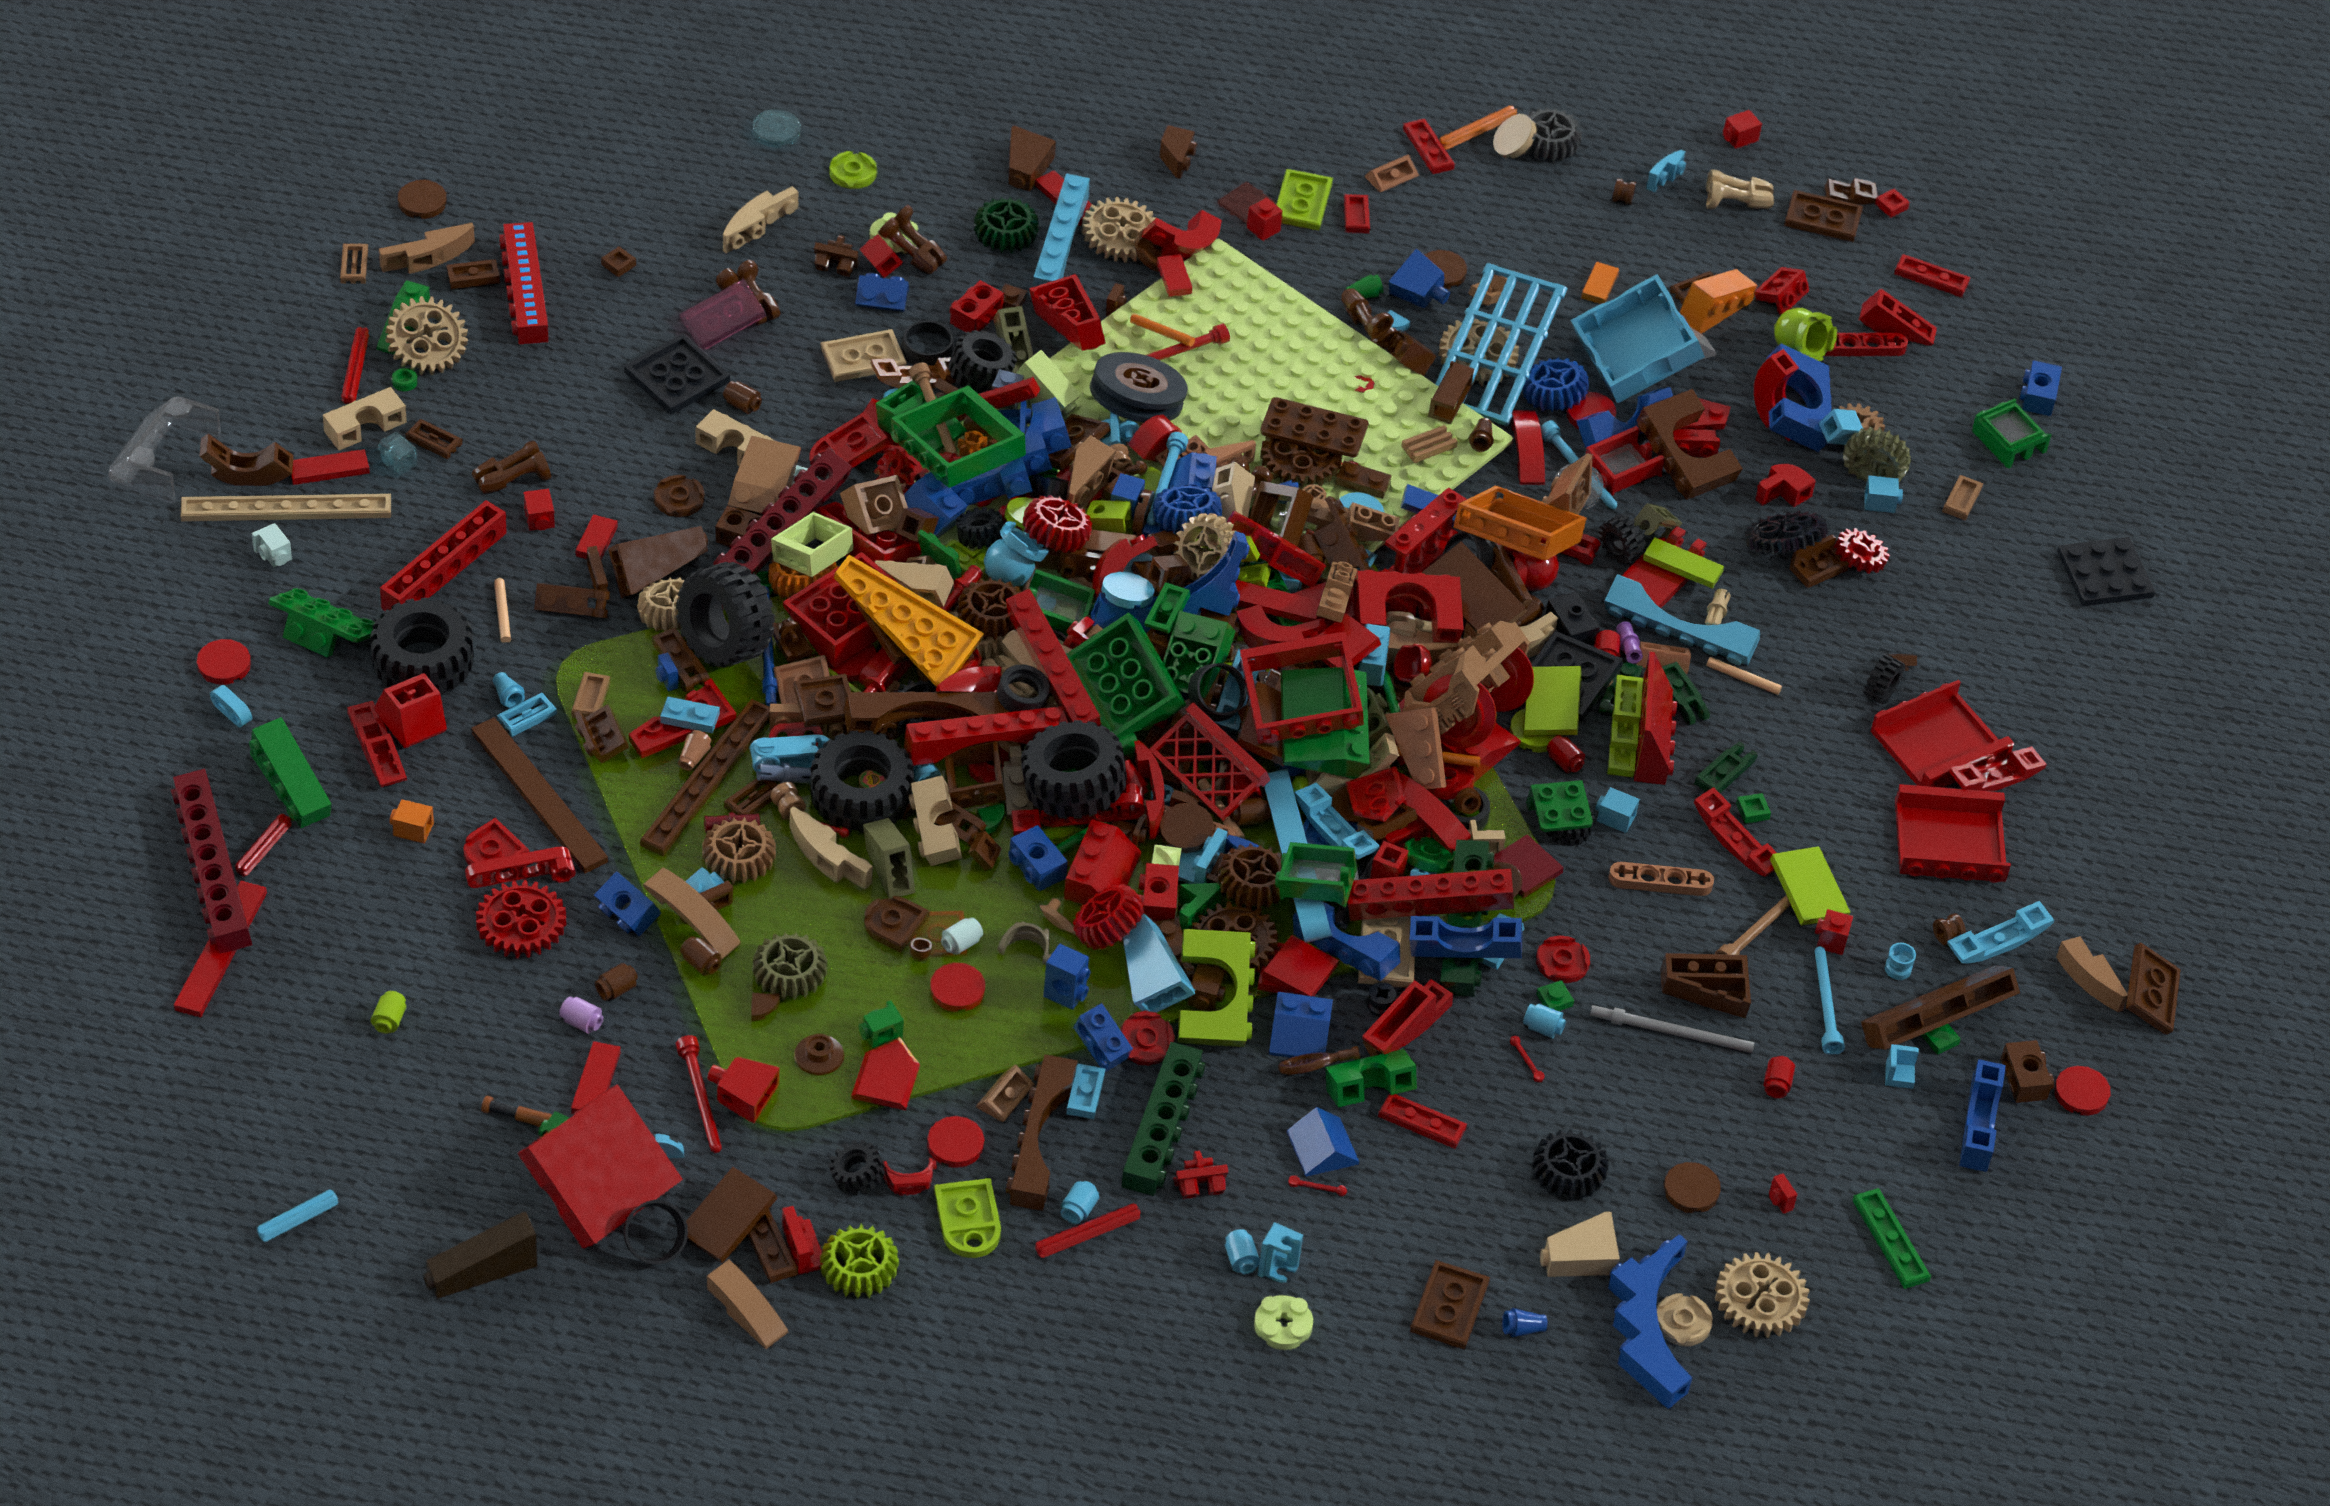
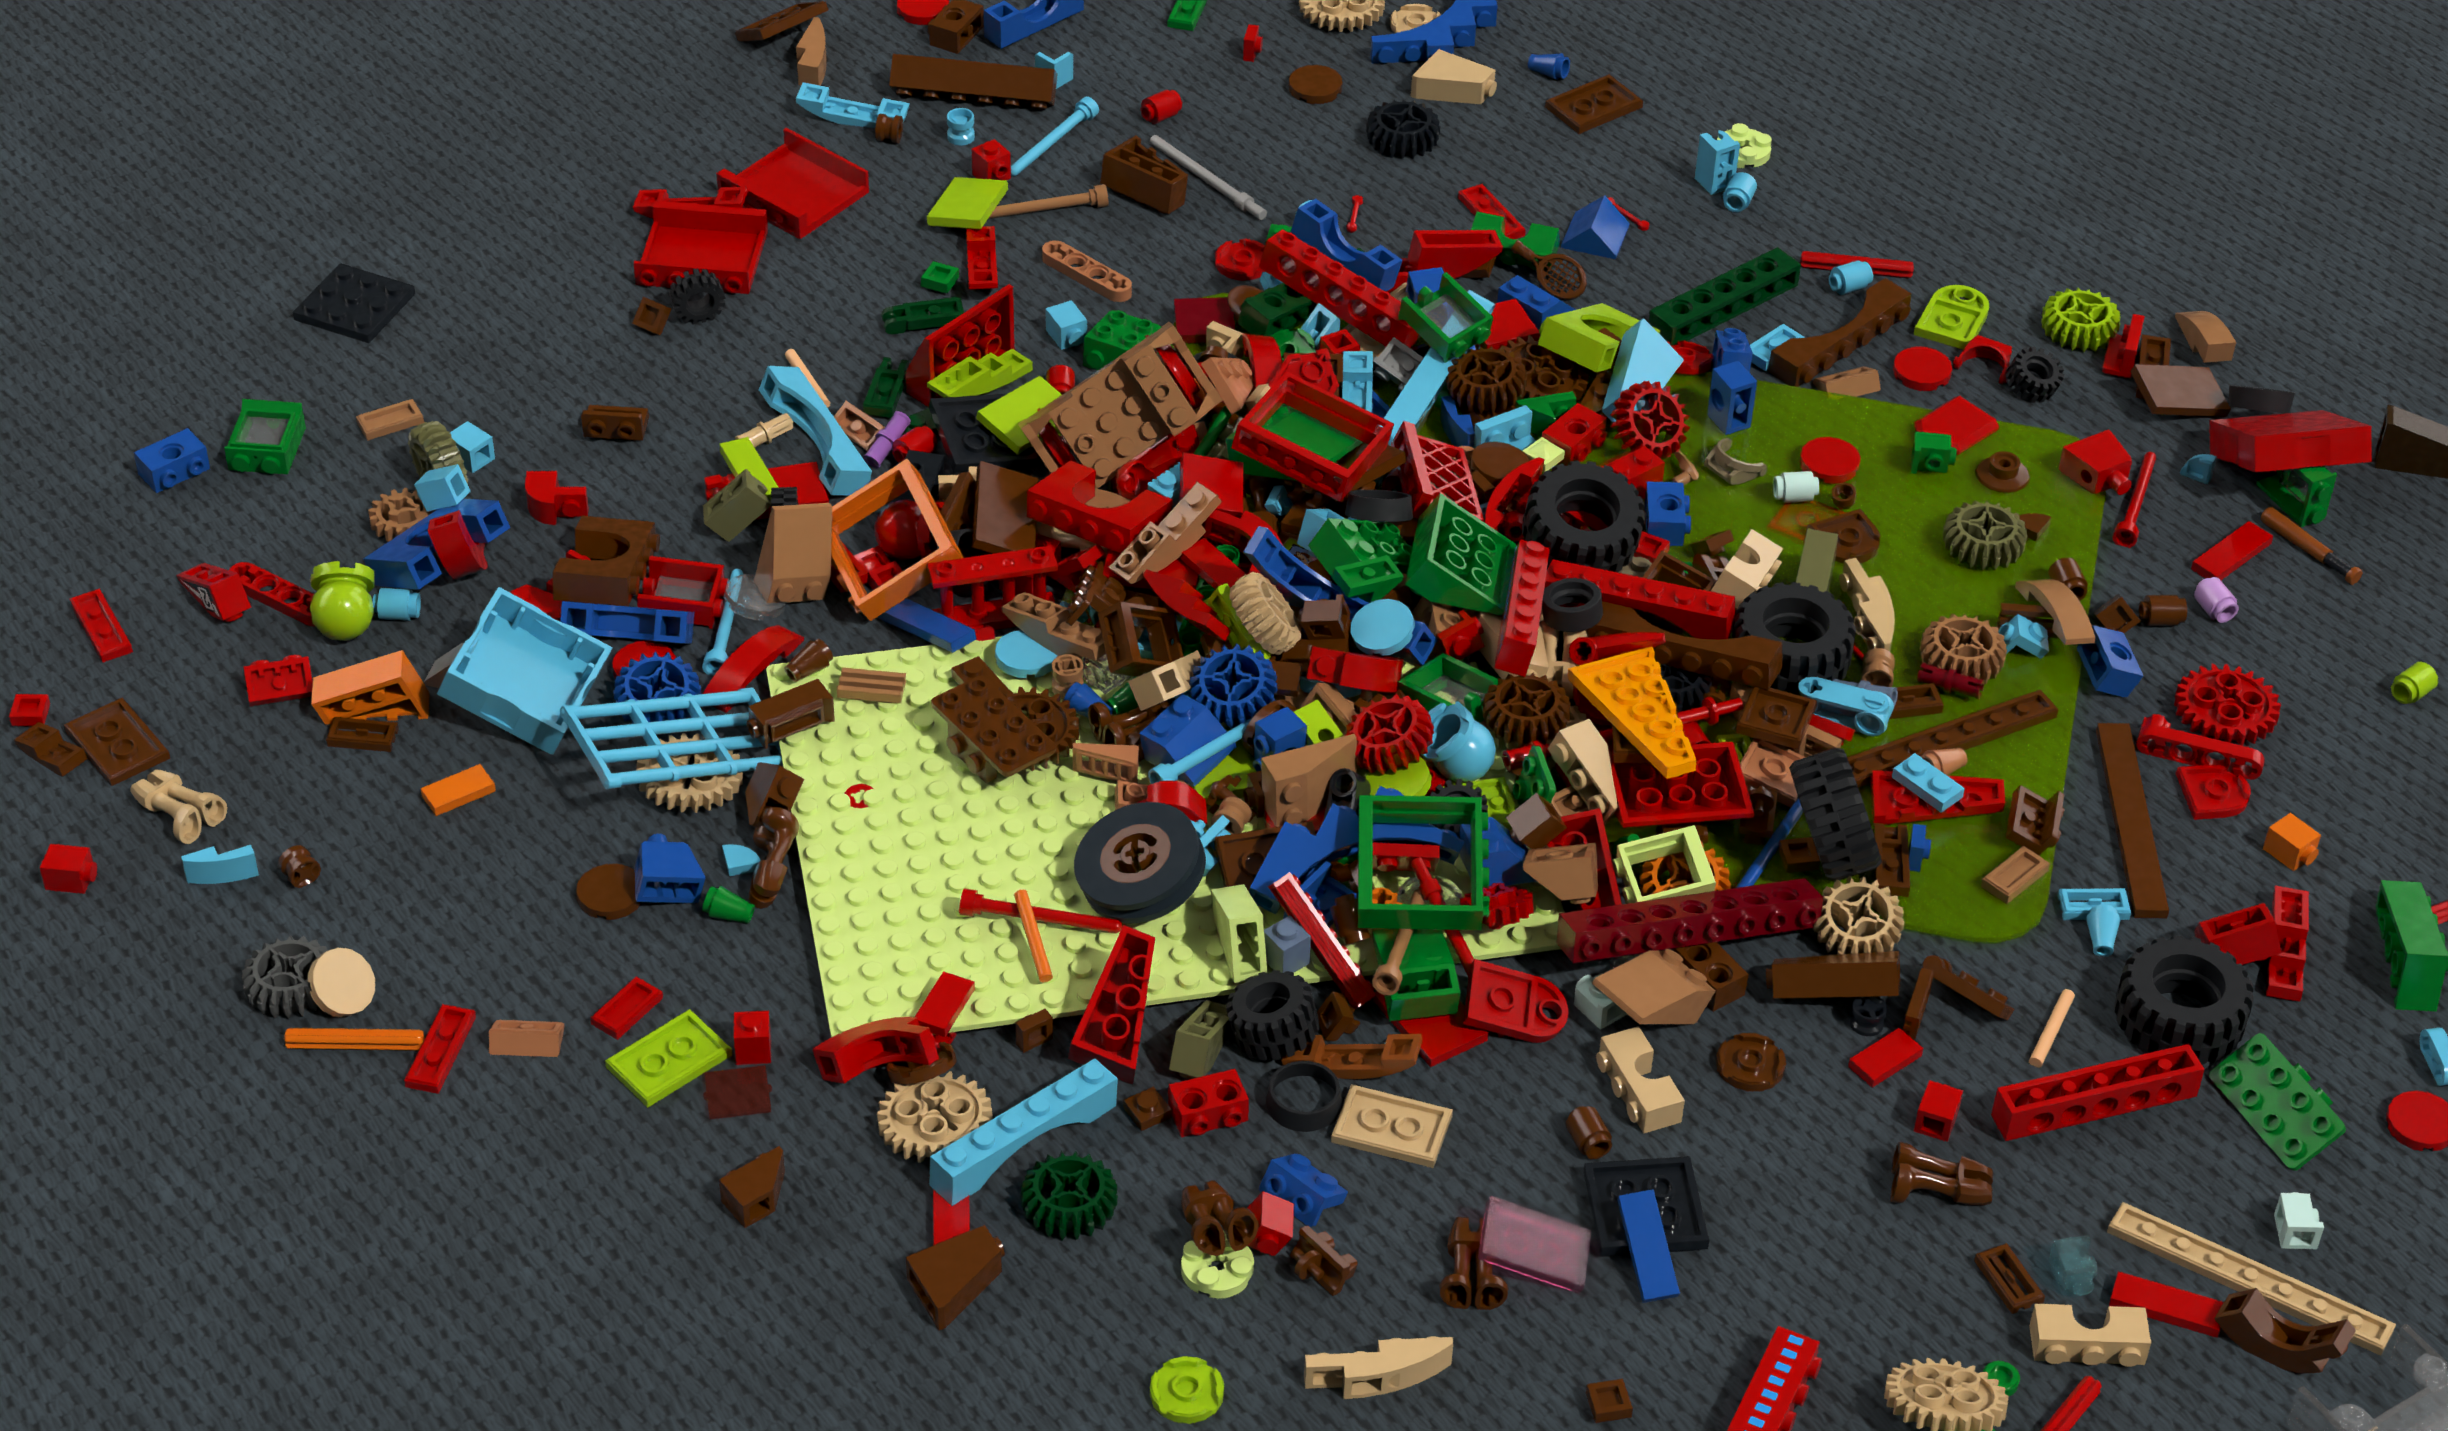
camera: 140 degrees left, 5 degrees down
red hips [1173,1151,1228,1199] -> none
medium nougat bracket [1468,274,1508,306] -> none
black gear [1745,511,1828,554] -> none
red gear [1834,528,1890,574] -> none
none -> blue tile [1617,1189,1680,1303]
none -> reddish brown panel [2093,593,2140,633]

